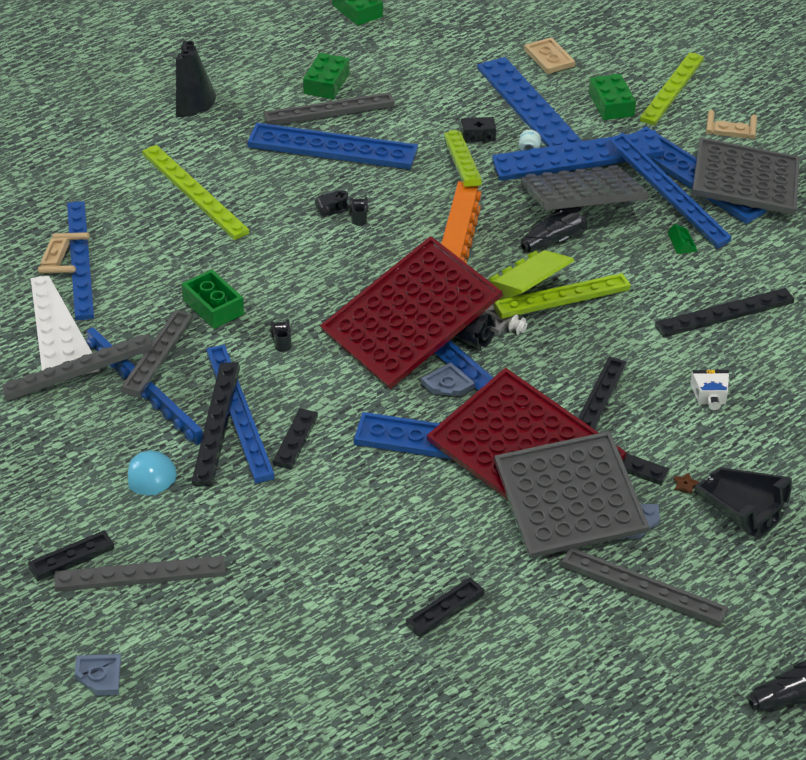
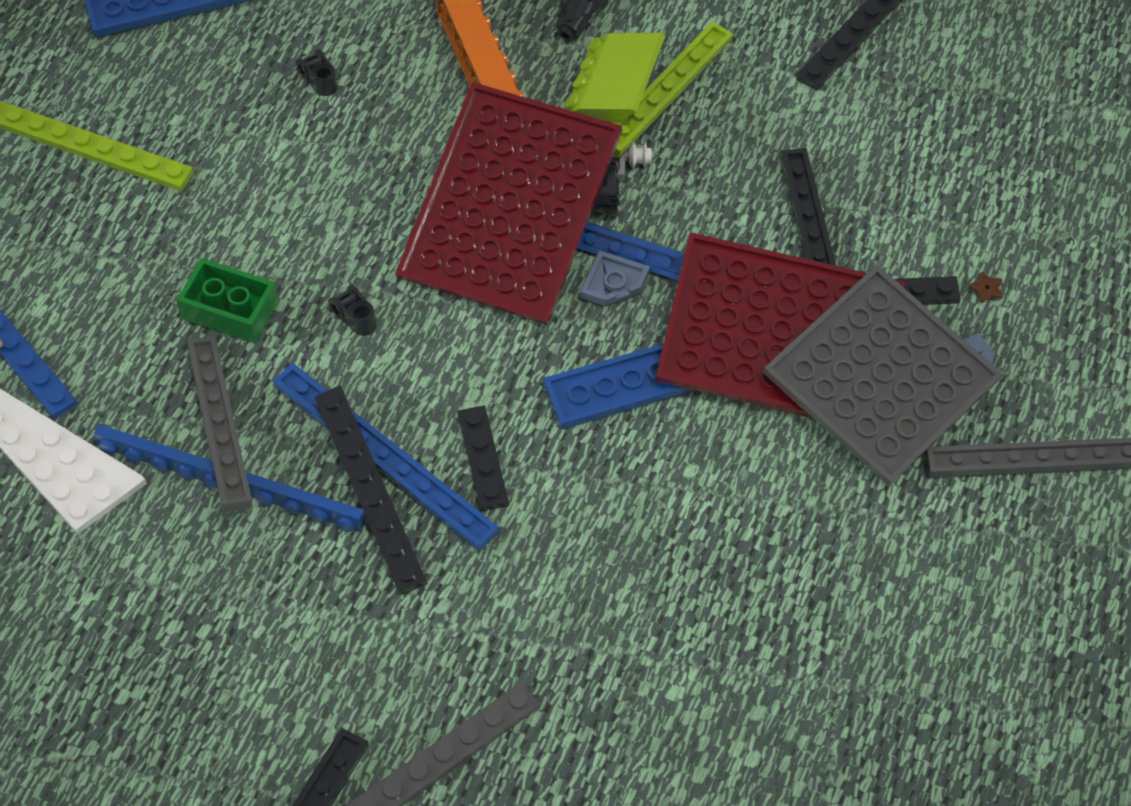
camera: 30 degrees left, 15 degrees up
dark grey plate [2,334,154,401] -> none
medium azure cylinder [128,450,177,495] -> none
black piece [315,190,349,217] -> none
black plate [406,577,485,638] -> none
white torso [690,370,729,410] -> none
black cone [695,467,792,537] -> none

